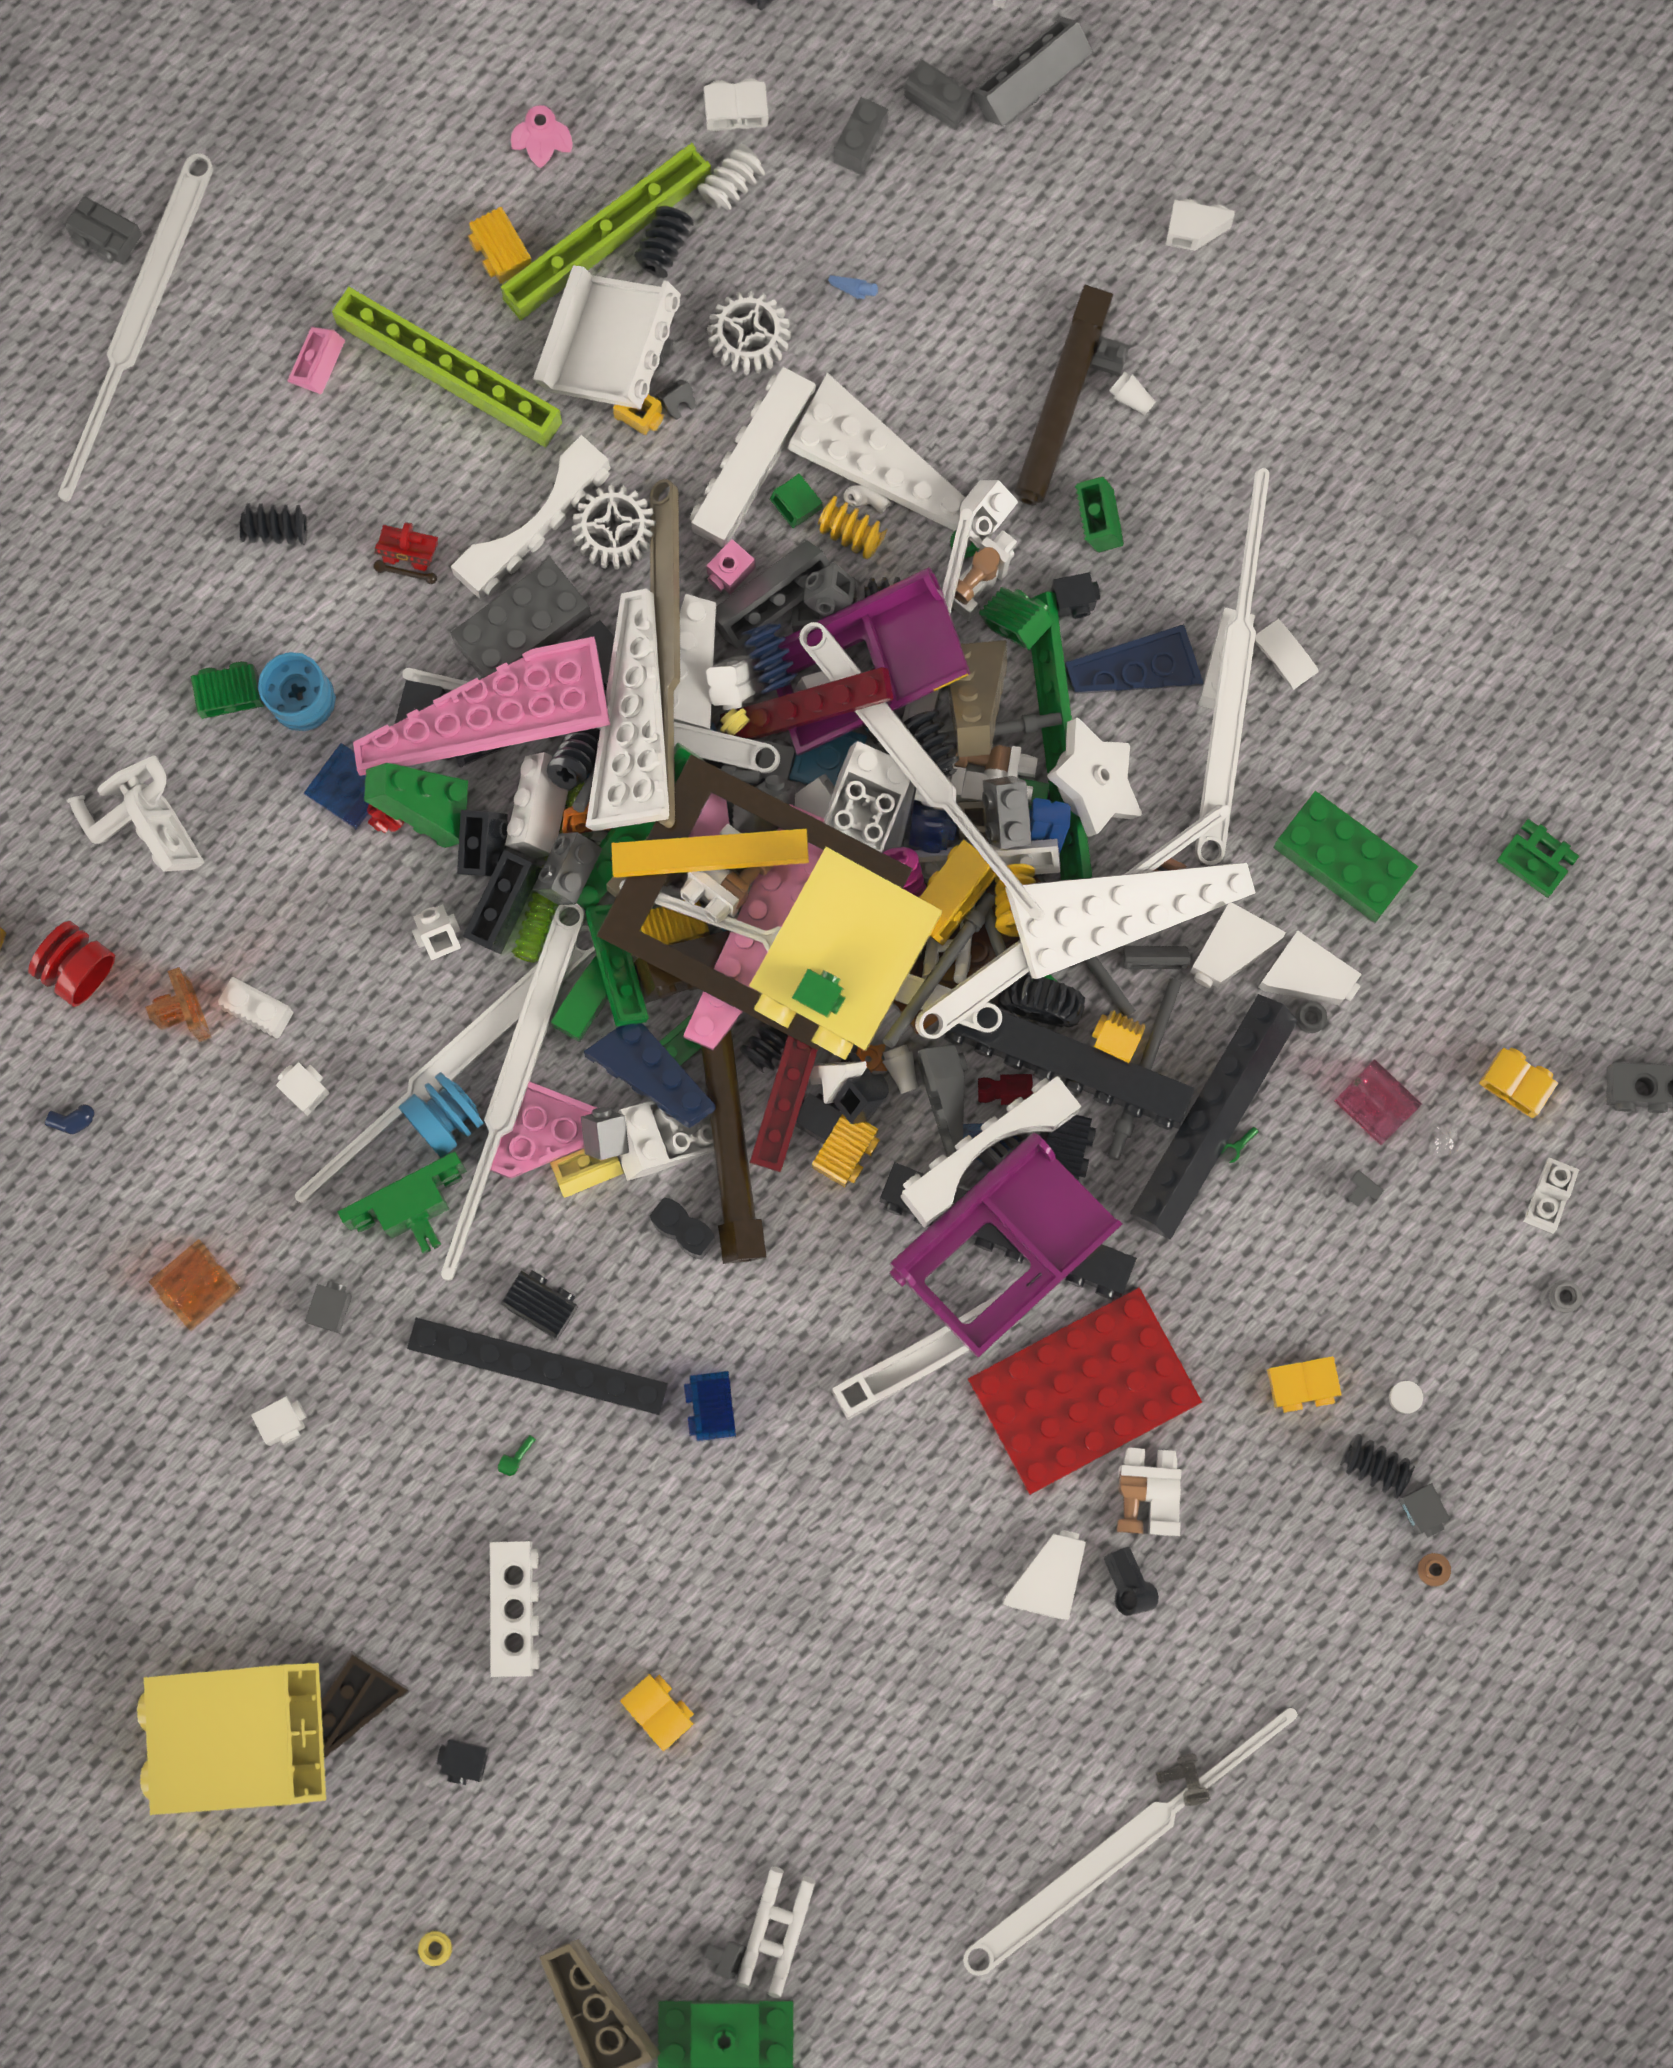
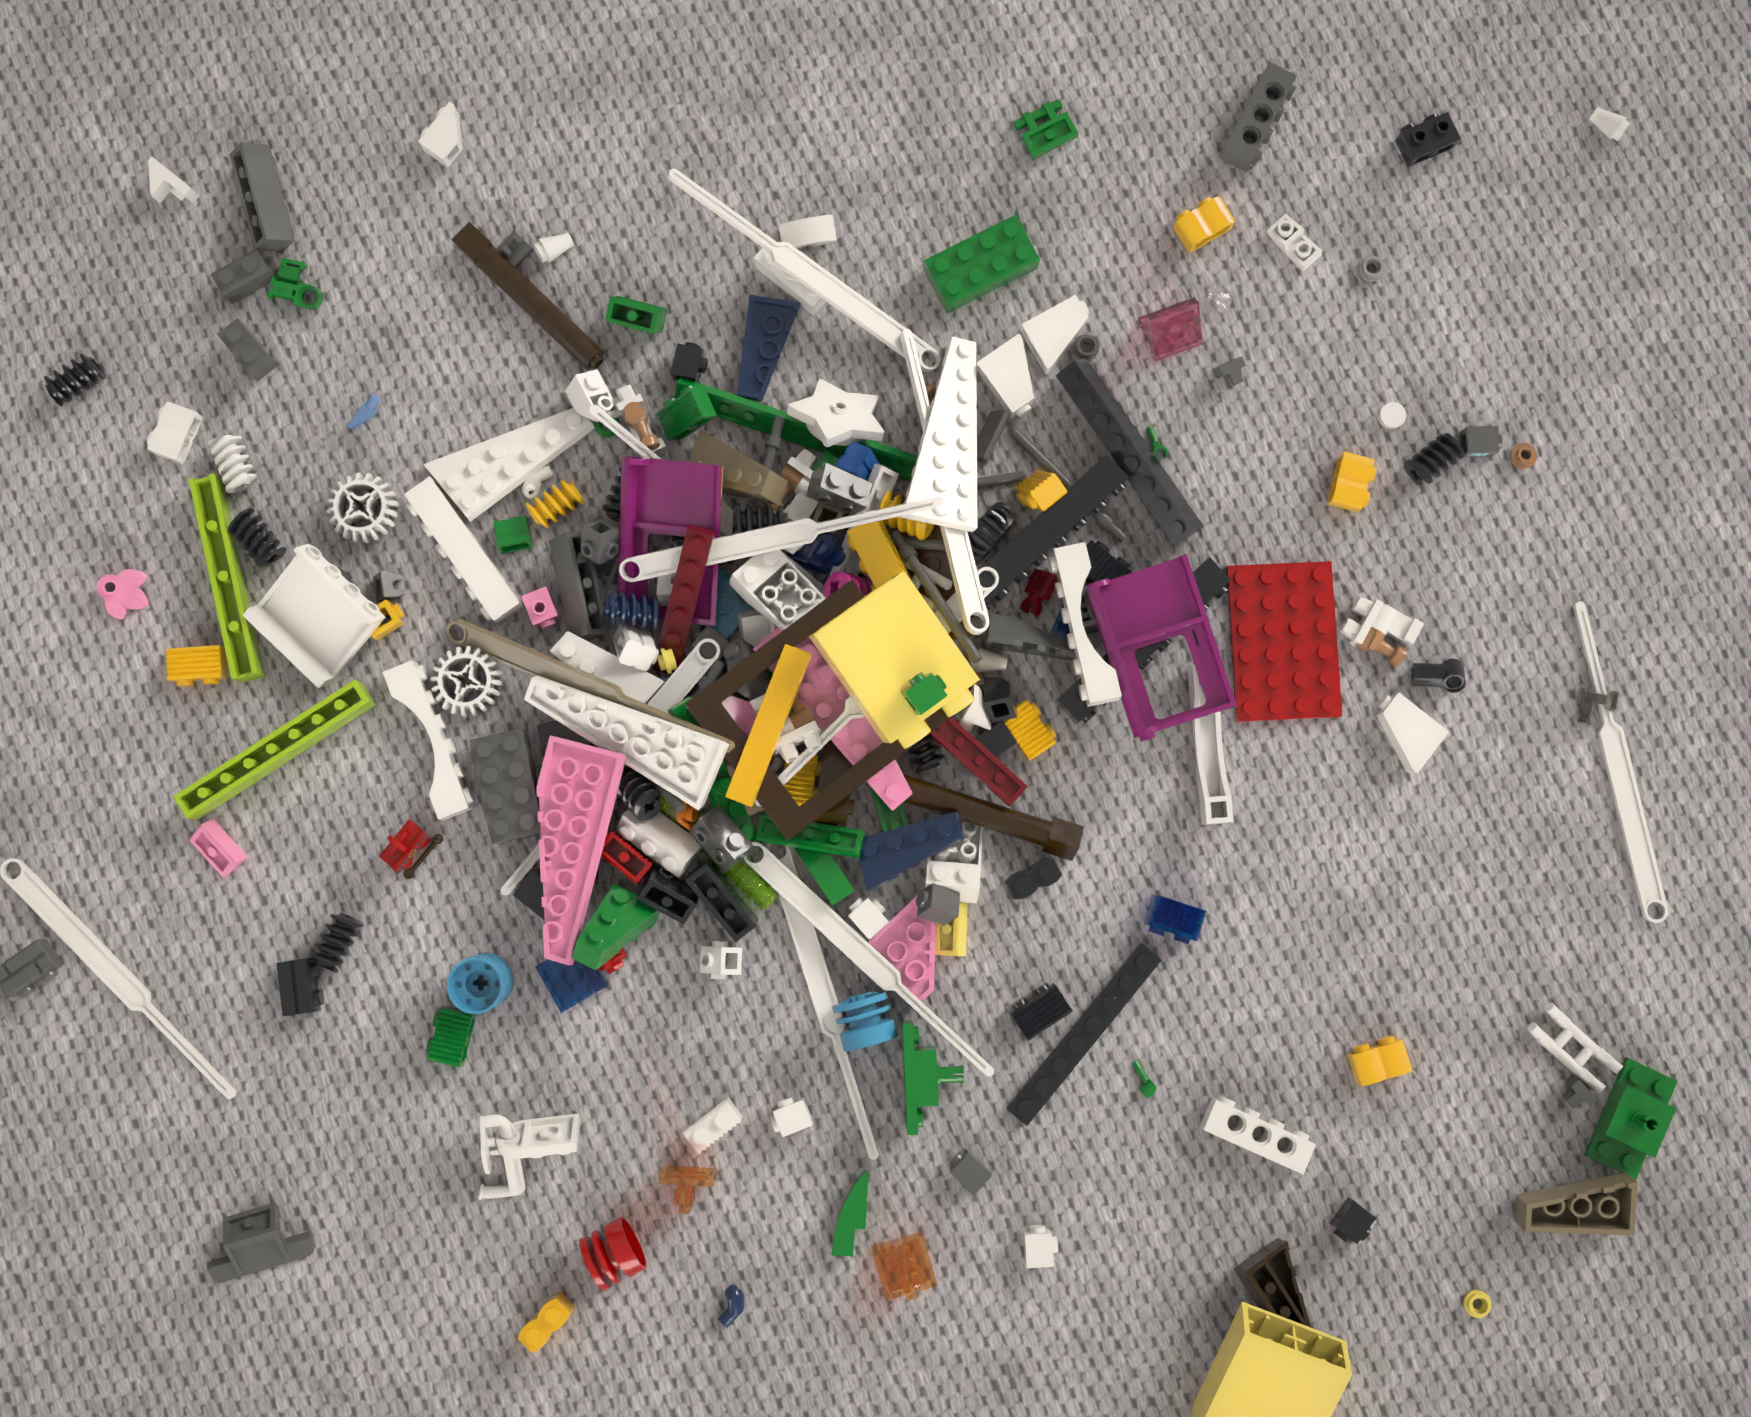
camera: 65 degrees left, 5 degrees up
none -> green piece [267,257,323,310]
none -> black brick [276,958,324,1016]
none -> red brick [601,831,655,885]
none -> green slope [832,1170,869,1257]
none -> white brick [848,898,889,940]

